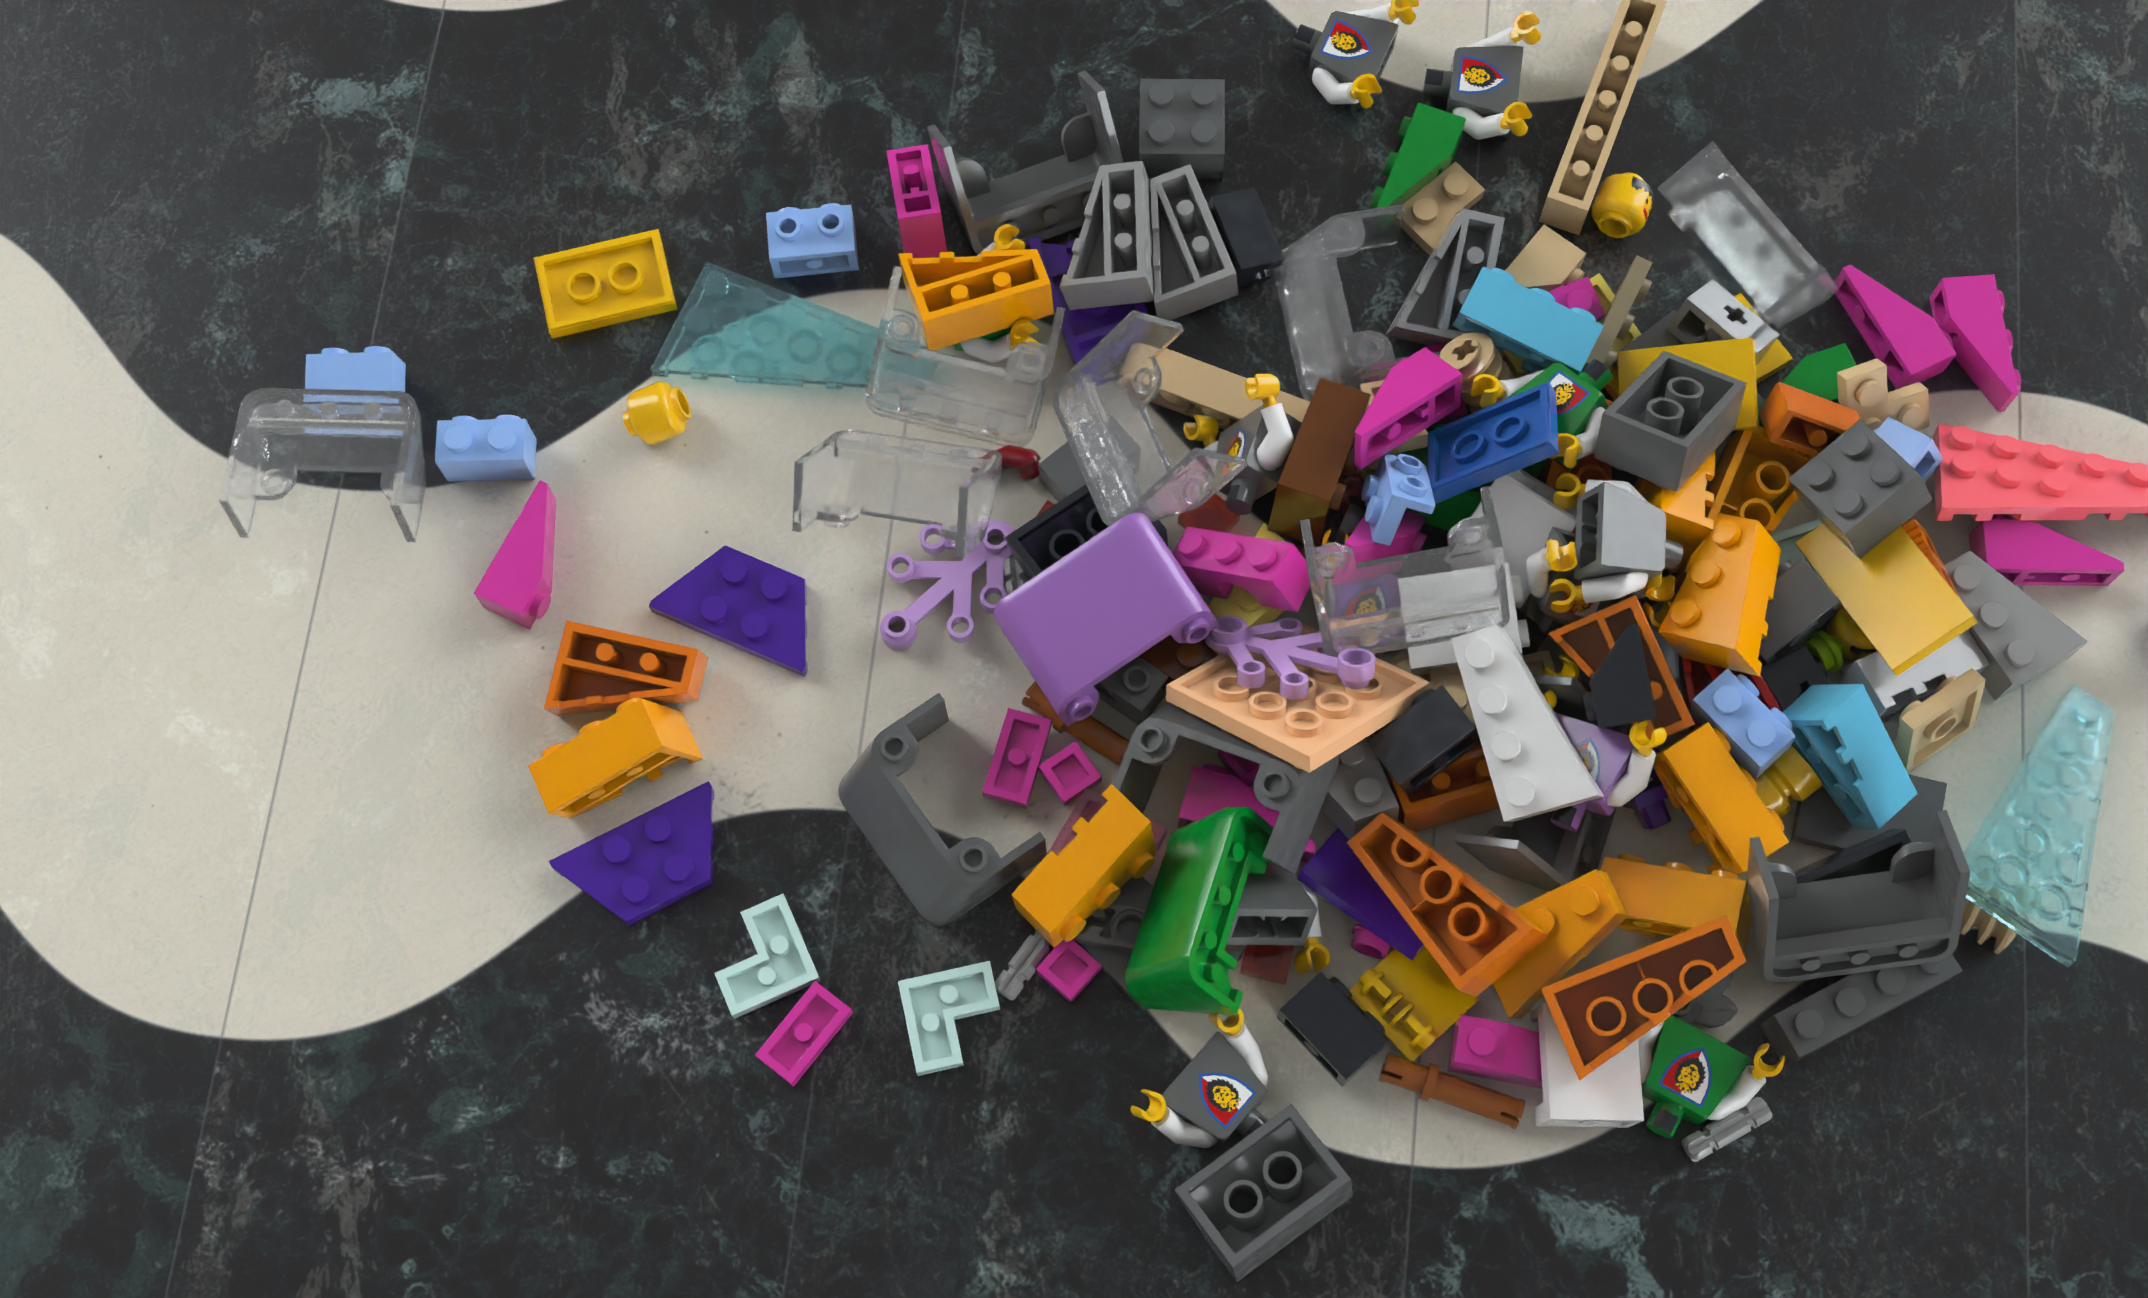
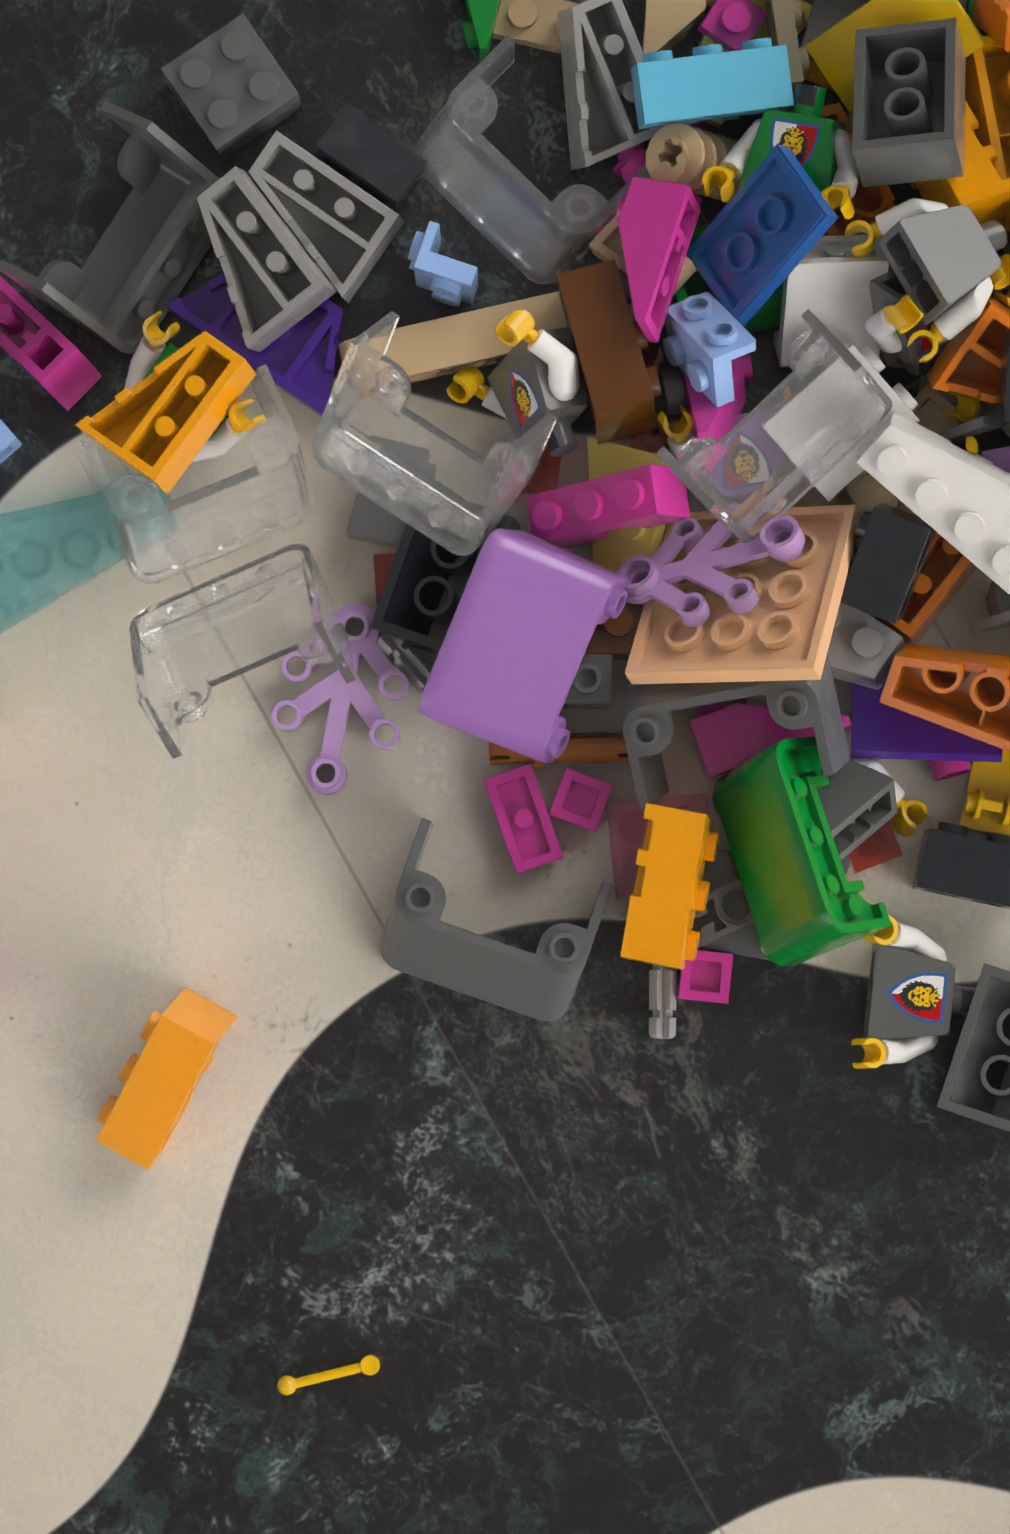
camera: 35 degrees left, 15 degrees up
orange wedge [544,620,708,716] -> none
dark purple wing [549,781,715,925] -> none
dark purple wing [649,545,808,677] -> none
light aqua plate [714,894,821,1019] -> none
dark pink plate [755,981,853,1087] -> none
light aqua plate [898,961,1000,1076] -> none
dark red arm [976,445,1041,480] -> none
none -> yellow hinge [277,1355,380,1395]
none -> light blue bracket [408,221,478,307]

